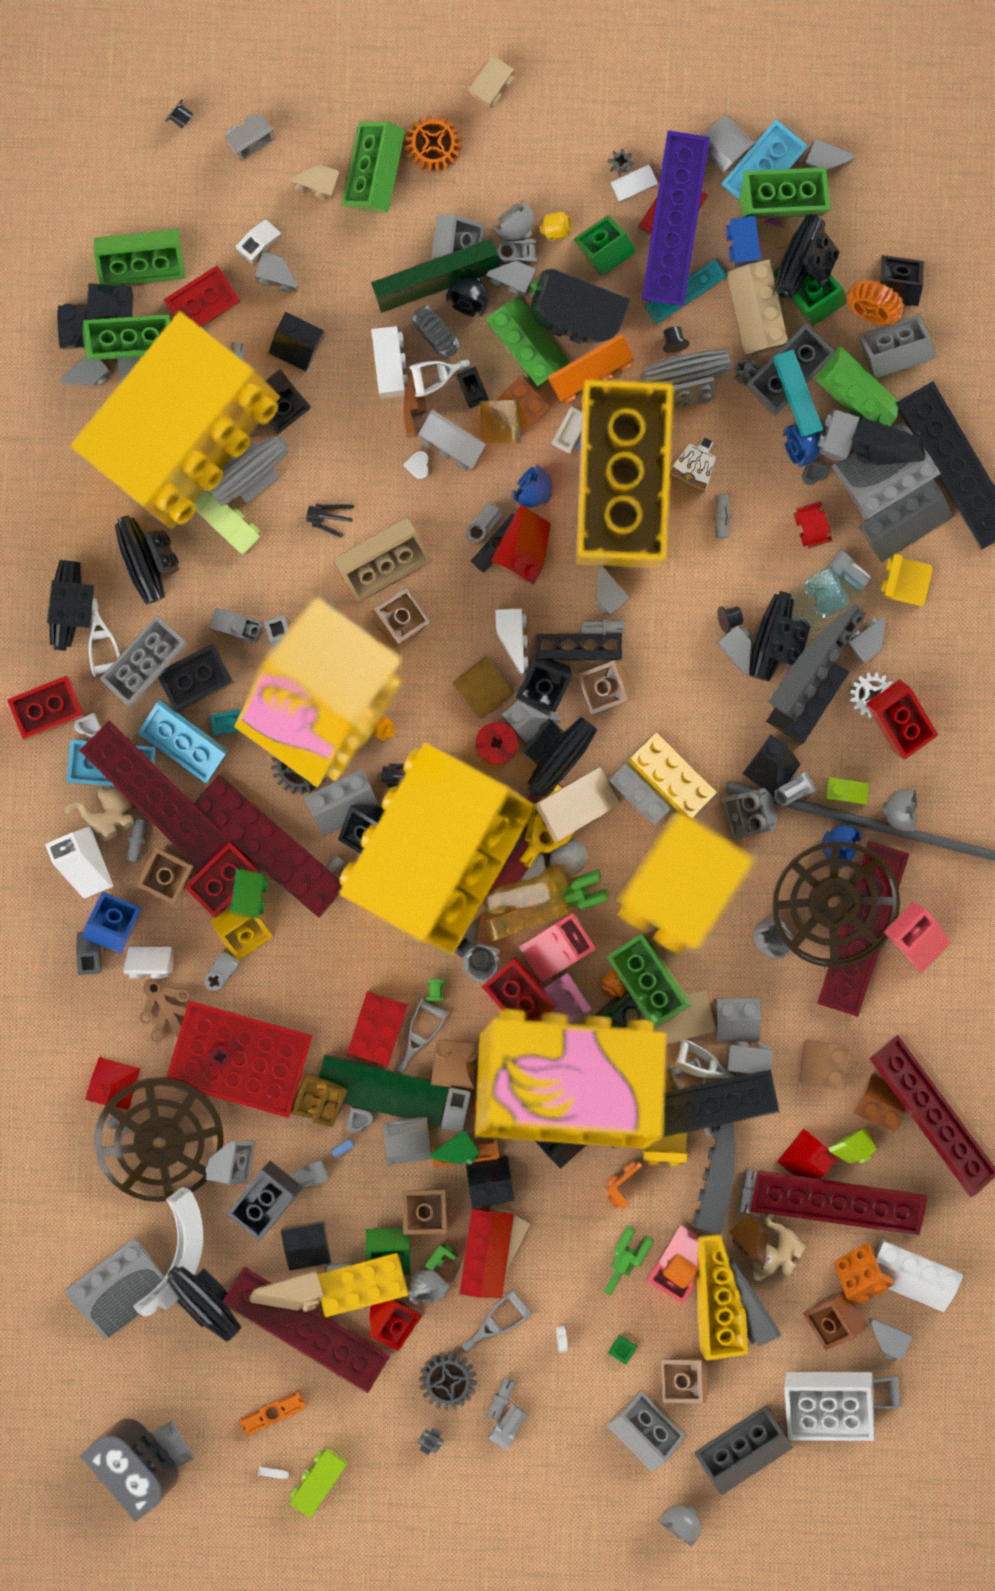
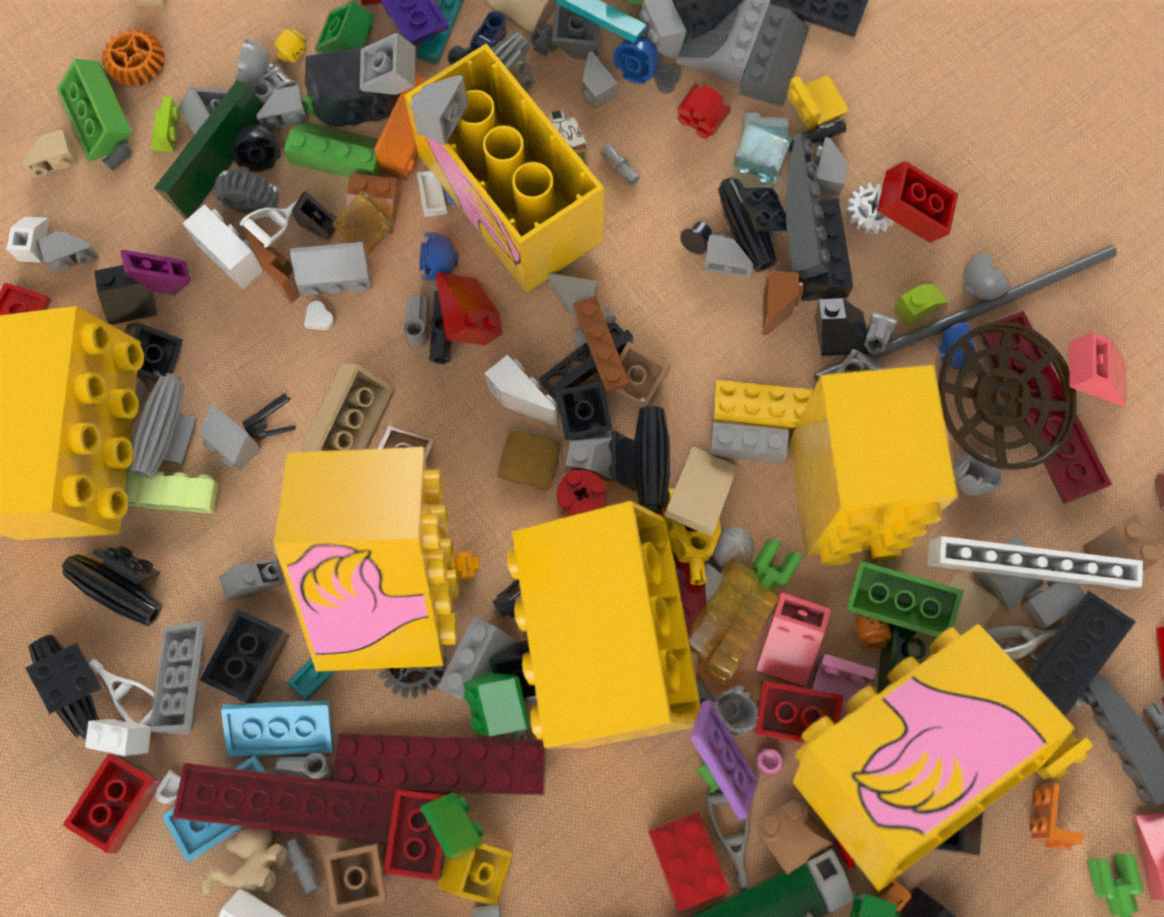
camera: 35 degrees left, 15 degrees down
none -> white brick [85,719,151,756]
none -> dark grey pin [102,142,132,171]
none -> magenta slope [120,249,191,295]
none -> lime bracket [151,97,181,152]
none -> light grey slope [199,404,261,471]
none -> light grey piece [275,753,333,781]
none -> light grey slope [360,32,415,95]
none -> light grey slope [411,75,468,145]
none -> slope [463,672,530,736]
none -> dark blue piece [470,11,507,50]
none -> dark orange plate [573,296,629,394]
none -> light grey slope [581,50,618,109]
none -> medium lavender tile [690,700,758,820]
none -> bright pink tile [756,748,782,775]
none -> dark orange slope [762,271,803,335]
none -> black pin [776,118,846,156]
none -> white brick [928,536,1143,589]

